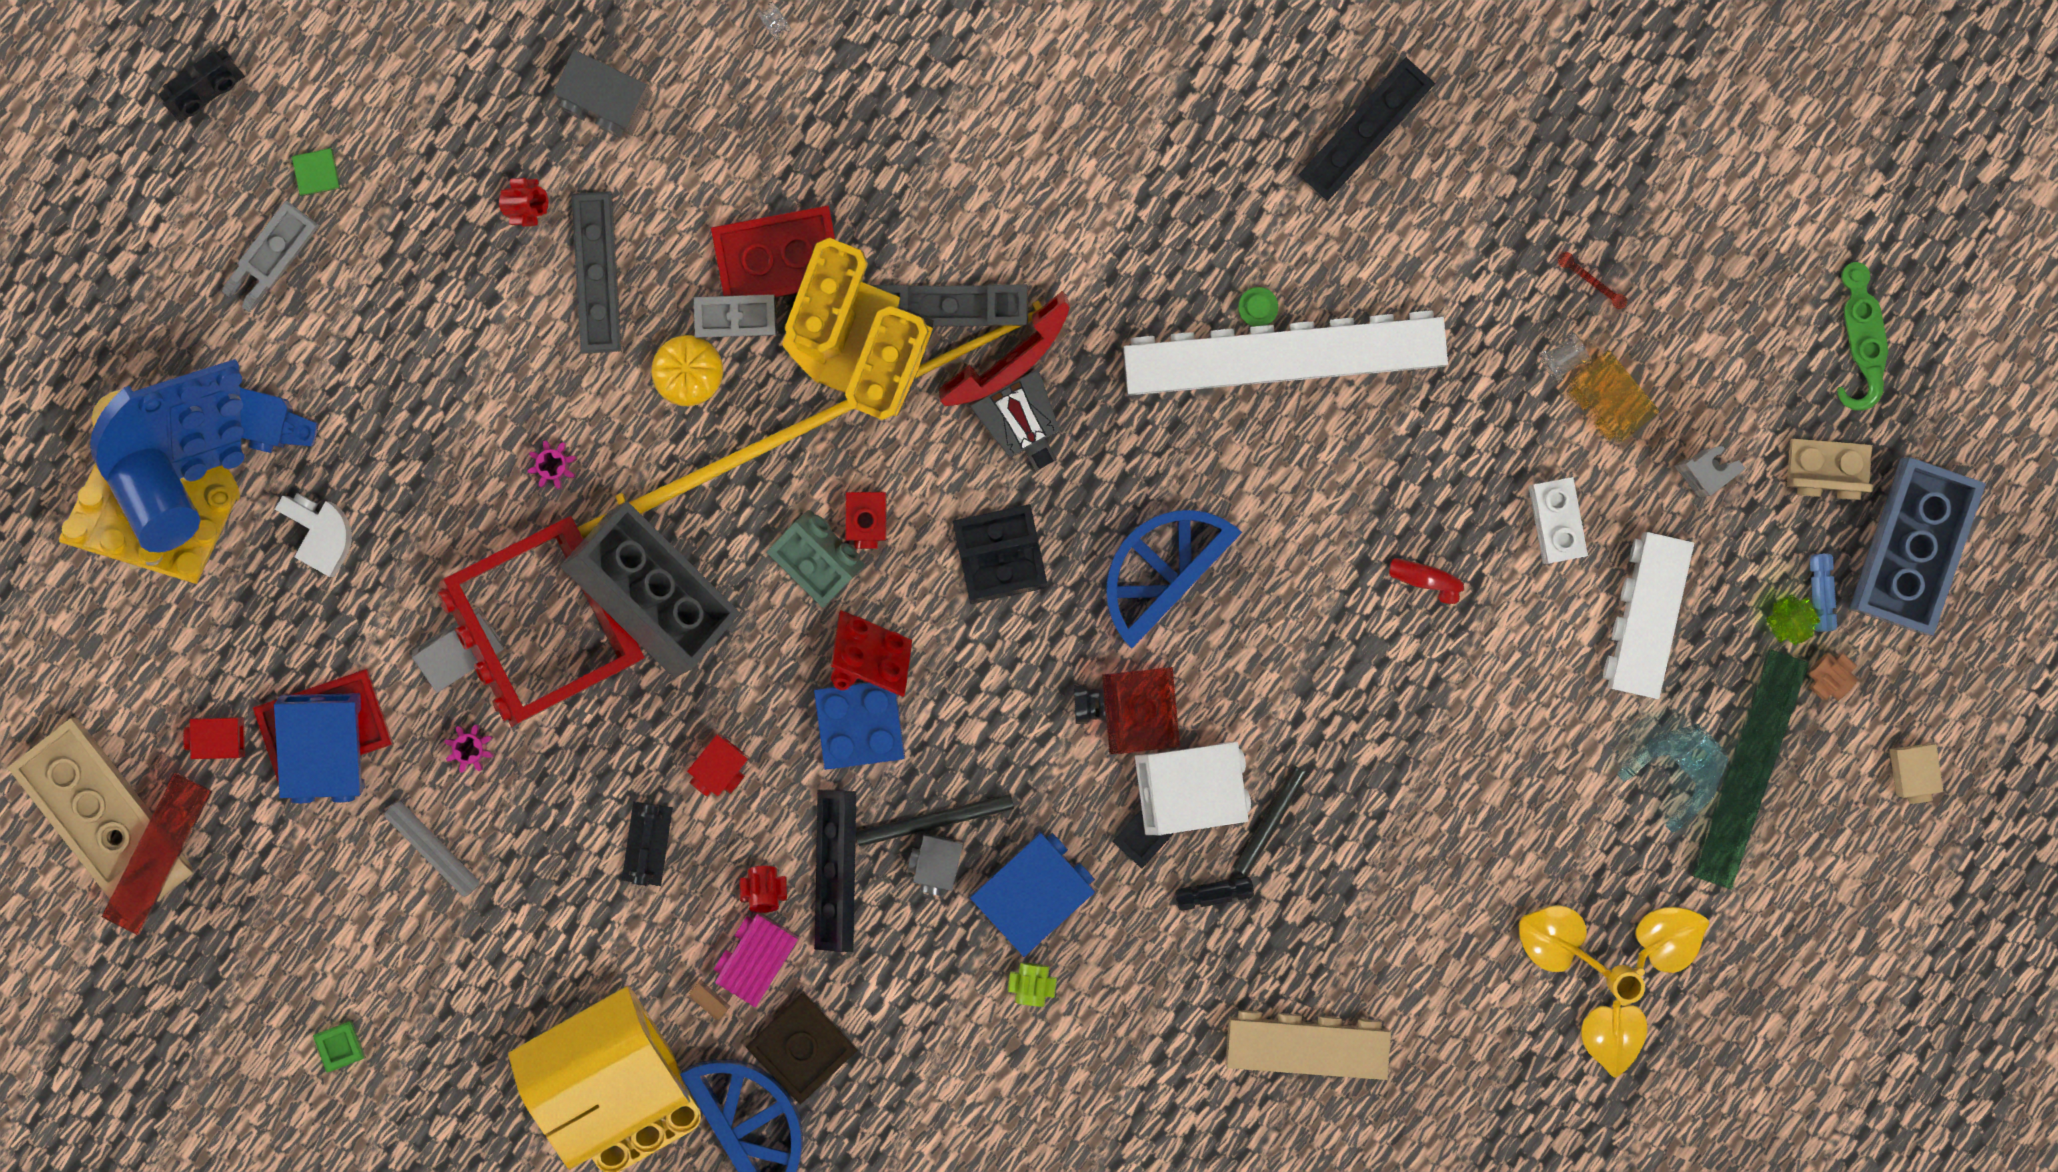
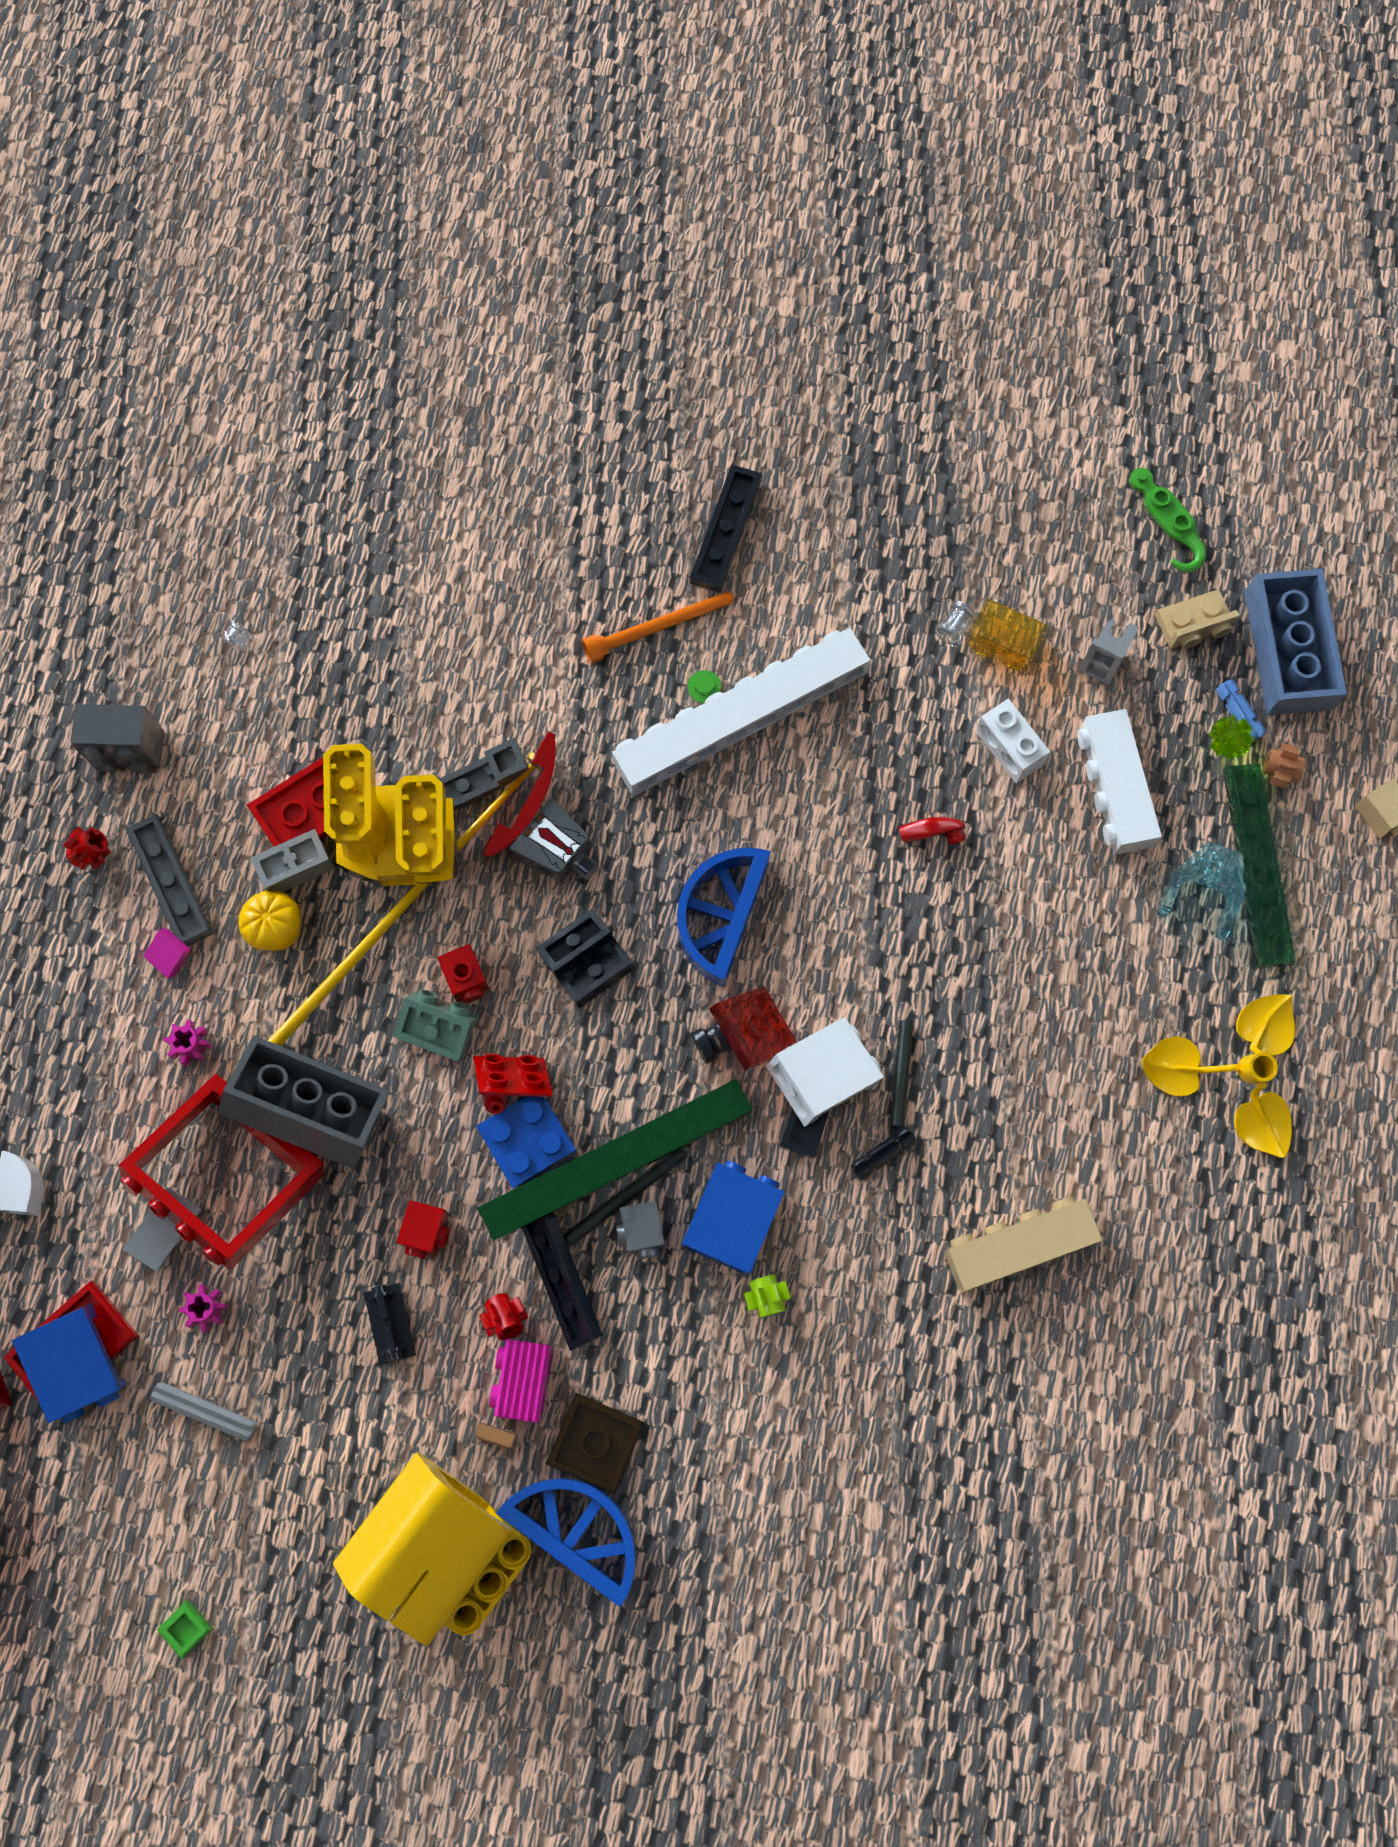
camera: 20 degrees left, 15 degrees down
clear red hinge [1558,252,1628,309] -> none
none -> dark pink tile [143,928,191,978]
none -> dark green tile [477,1079,753,1243]
none -> orange piece [581,591,734,664]

